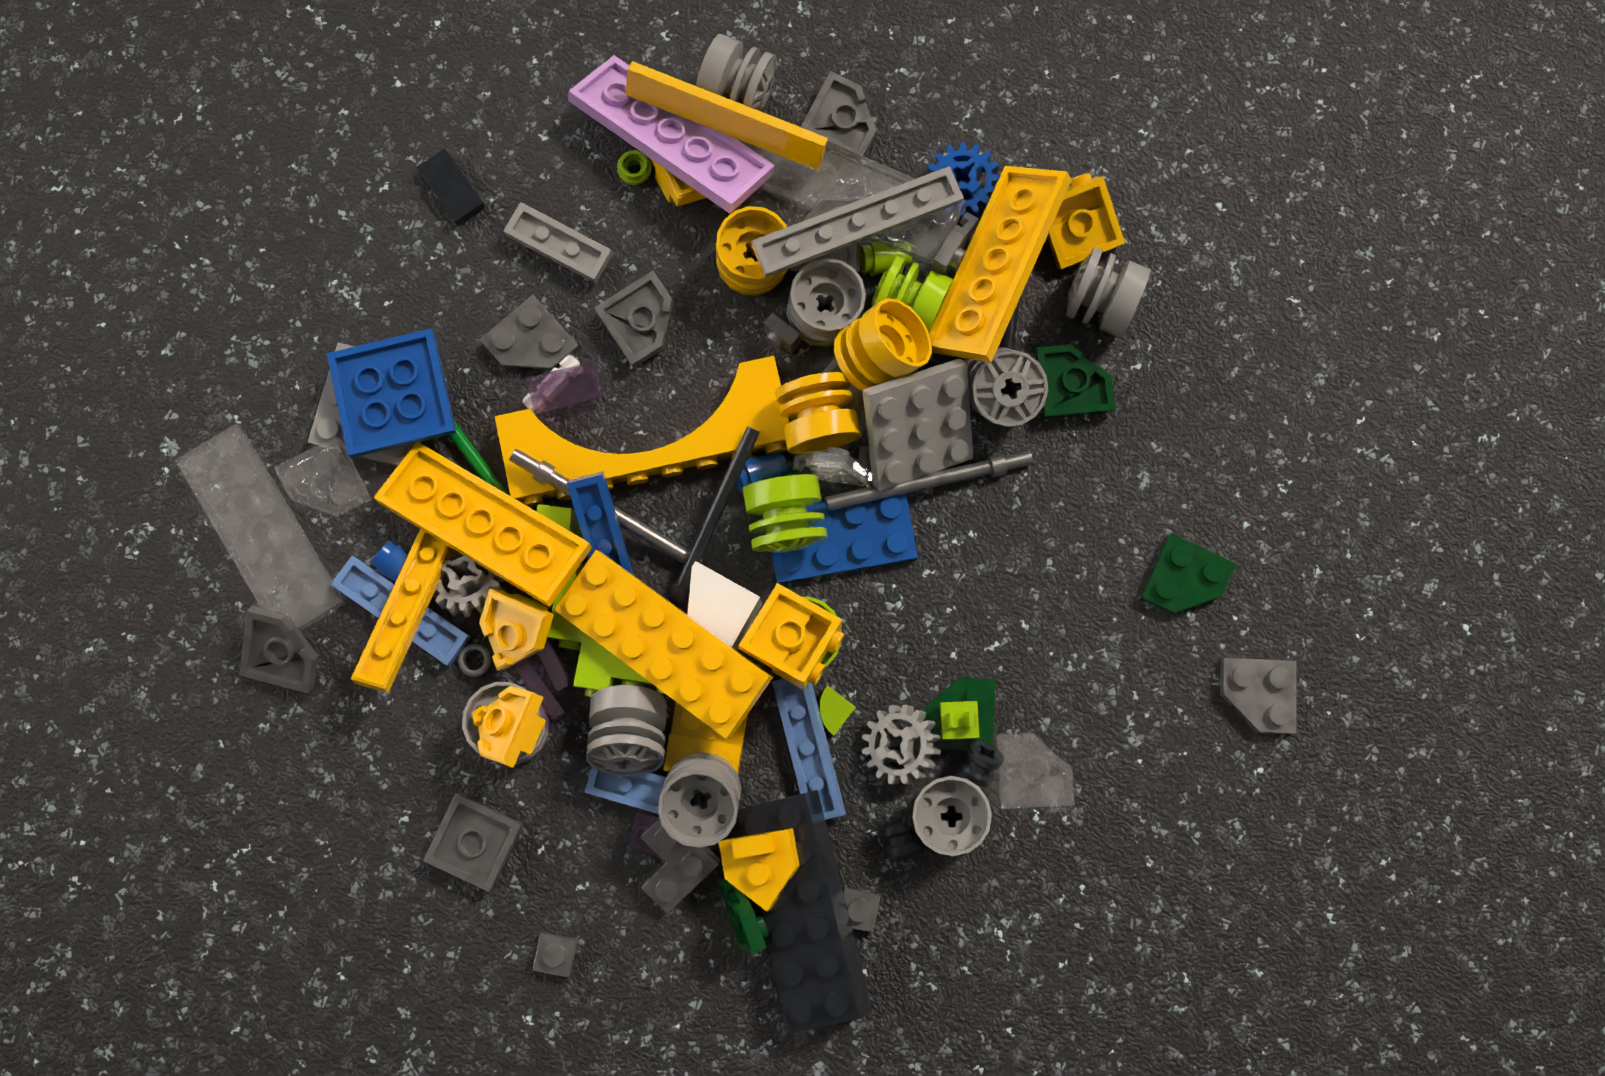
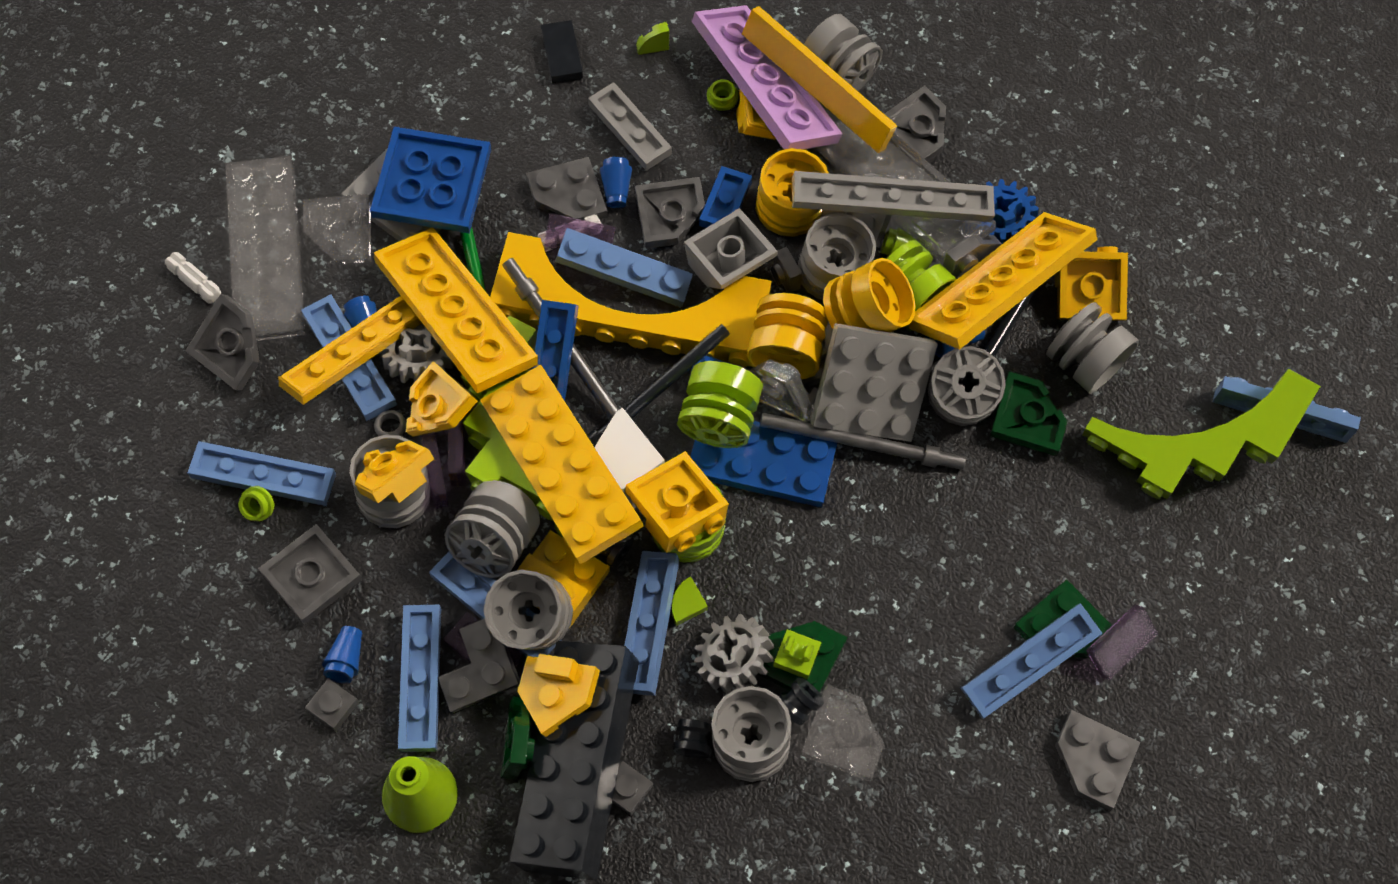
camera: 20 degrees right, 15 degrees down
none -> white axle [165,252,221,304]
none -> medium blue plate [187,441,336,506]
none -> lime plate [238,486,274,521]
none -> blue cone [322,626,363,684]
none -> lime cone [382,756,458,833]
none -> medium blue plate [398,605,441,752]
none -> medium blue plate [555,228,693,307]
none -> blue cone [600,157,632,208]
none -> lime tile [636,22,669,55]
none -> light grey slope [684,208,778,289]
none -> blue plate [699,166,752,228]
none -> medium blue plate [961,603,1103,718]
none -> lime arch [1082,369,1321,499]
none -> tile [1086,604,1158,680]
none -> medium blue plate [1212,376,1361,443]

